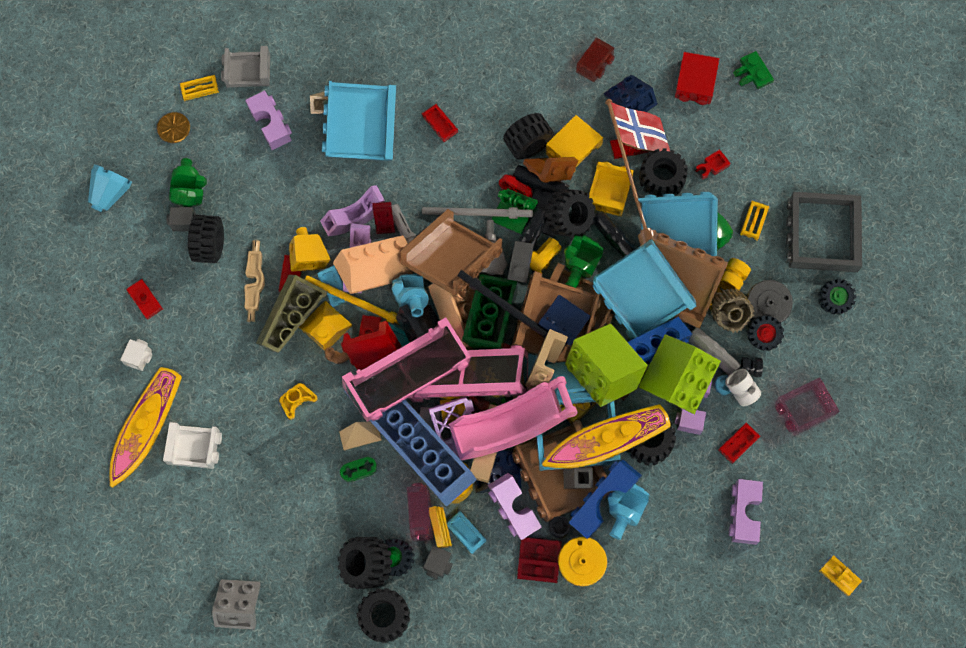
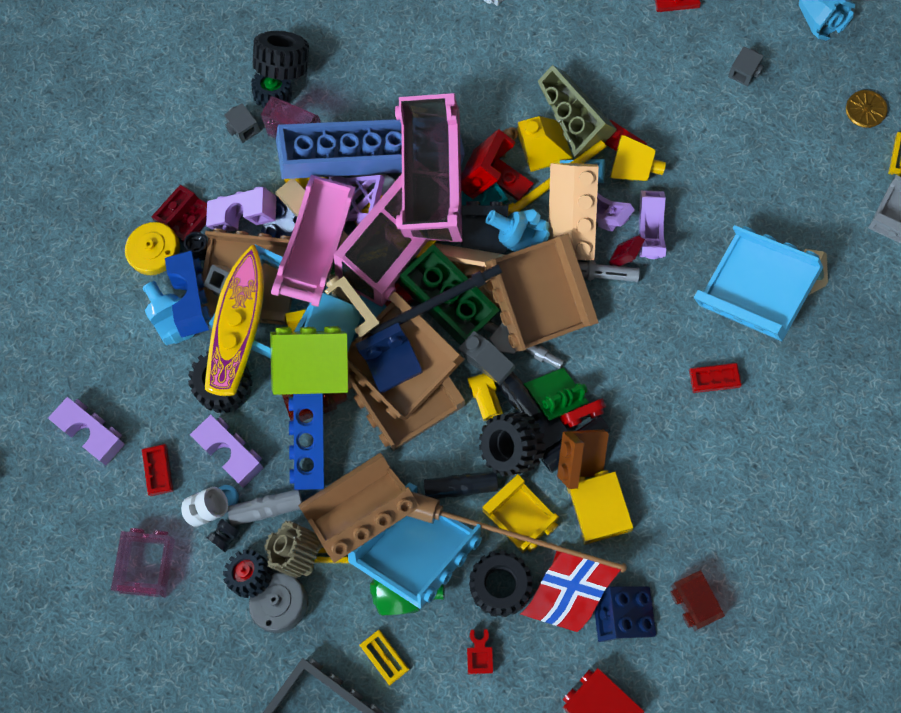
camera: 125 degrees right, 0 degrees up
green piece [169,158,207,207] -> none
black tyre [188,215,224,263] -> none
tan piece [244,240,265,322] -> none
lavender arch [245,91,292,150] -> none
yellow piece [279,383,318,420] -> none
green beam [340,457,377,482] -> none
black tyre [357,588,410,643] -> none
light grey bar [422,207,533,219] -> none
yellow tile [428,506,452,548] -> none
medium azure tile [447,511,487,554] -> none
black tyre [503,113,554,160] -> none
green piece [564,235,604,288] -> none
medium azure panel [592,239,696,340] -> none
lime container [639,334,721,415] -> none
yellow wheel [719,258,751,291] -> none
black wheel [818,279,856,314] -> none

